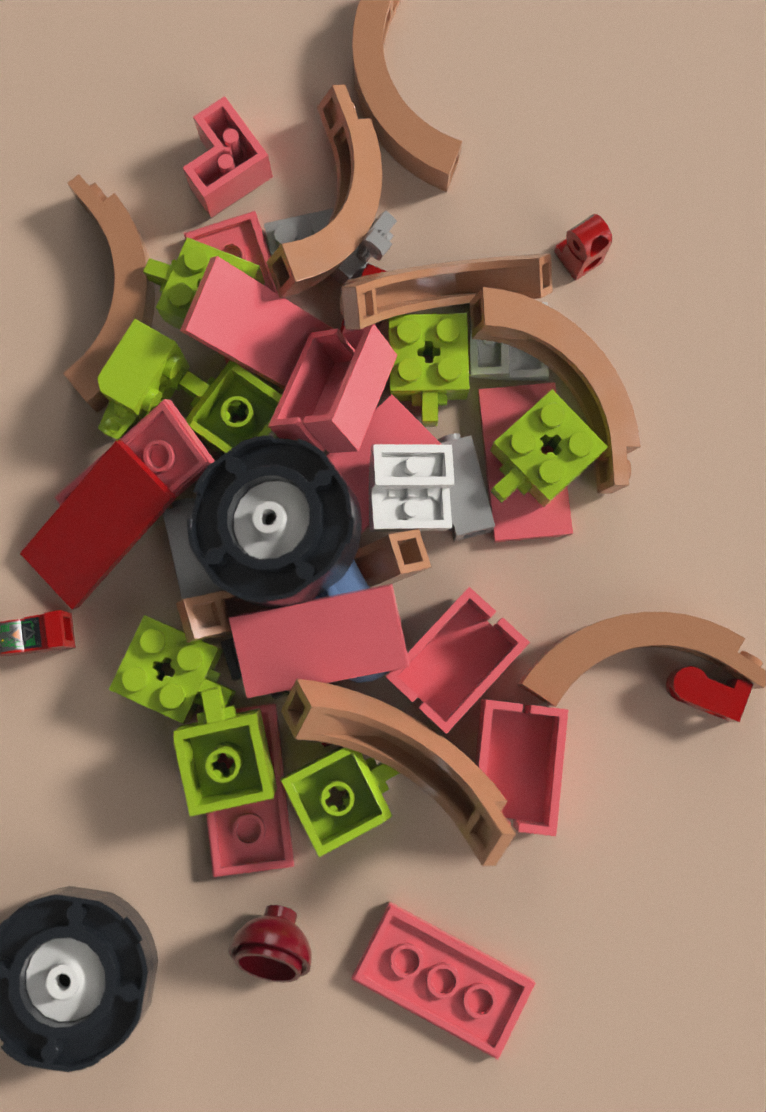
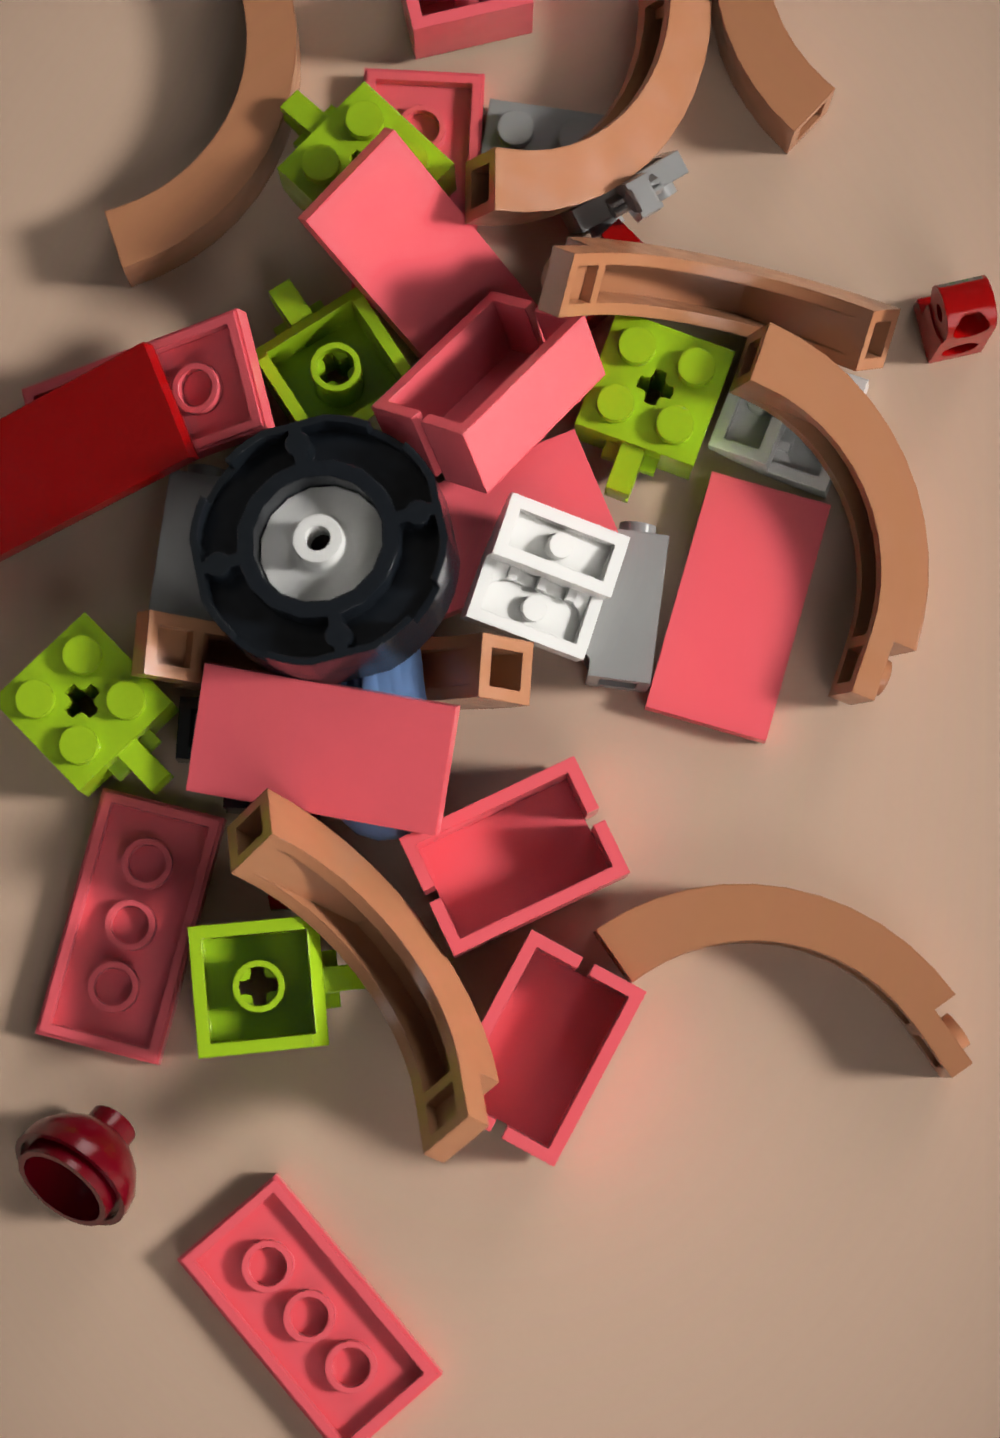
camera: 20 degrees right, 0 degrees up
lime hinge [97,319,190,441] -> none
lime hinge [174,686,277,817] -> none
lime hinge [490,389,608,507] -> none
red leg [666,666,754,722] -> none

